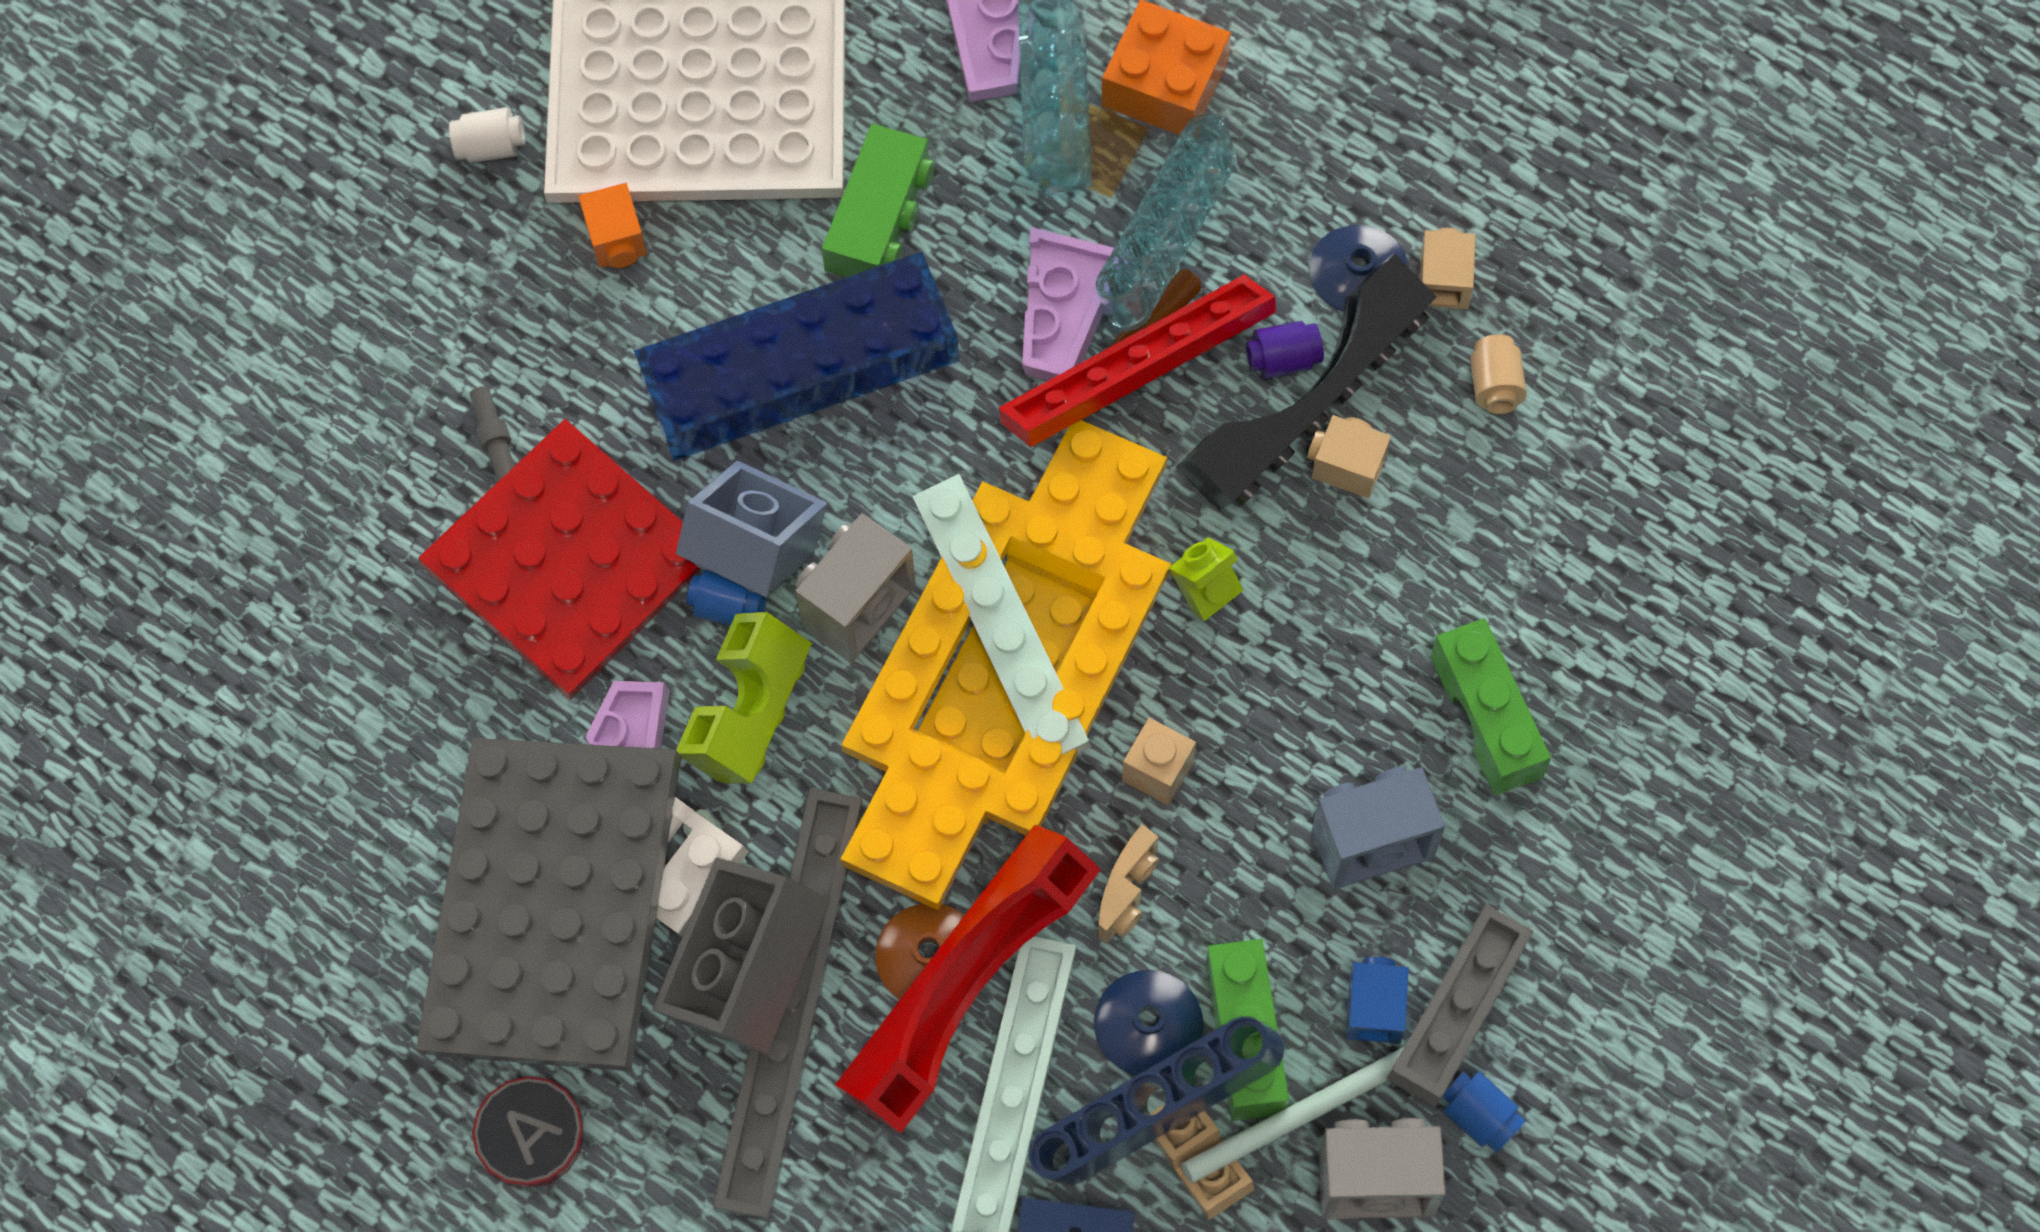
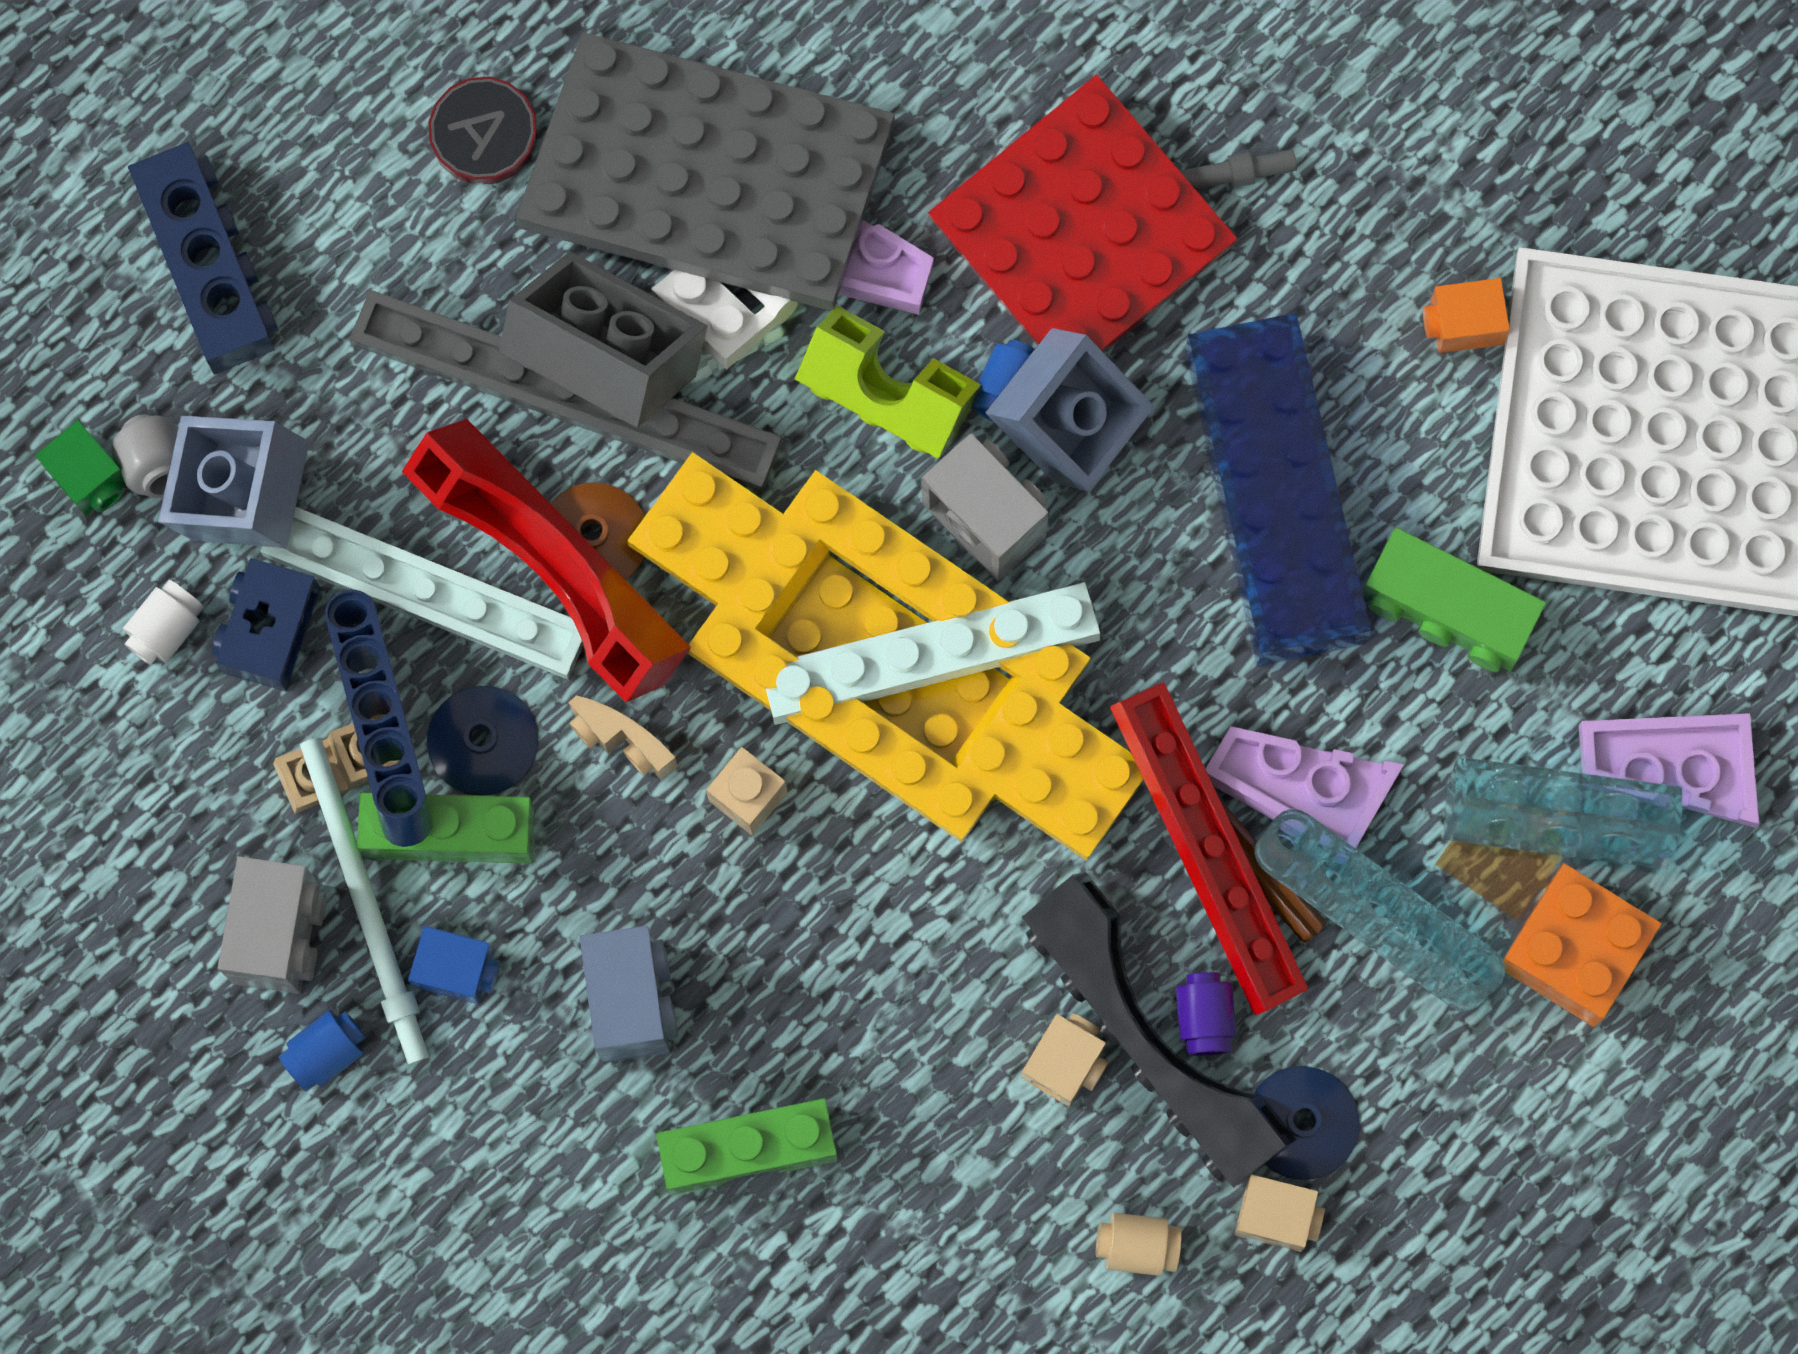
camera: 100 degrees right, 10 degrees up
white brick [449,107,525,163] -> none
lime bracket [1169,537,1244,621] -> none
dark grey plate [1387,904,1534,1108] -> none

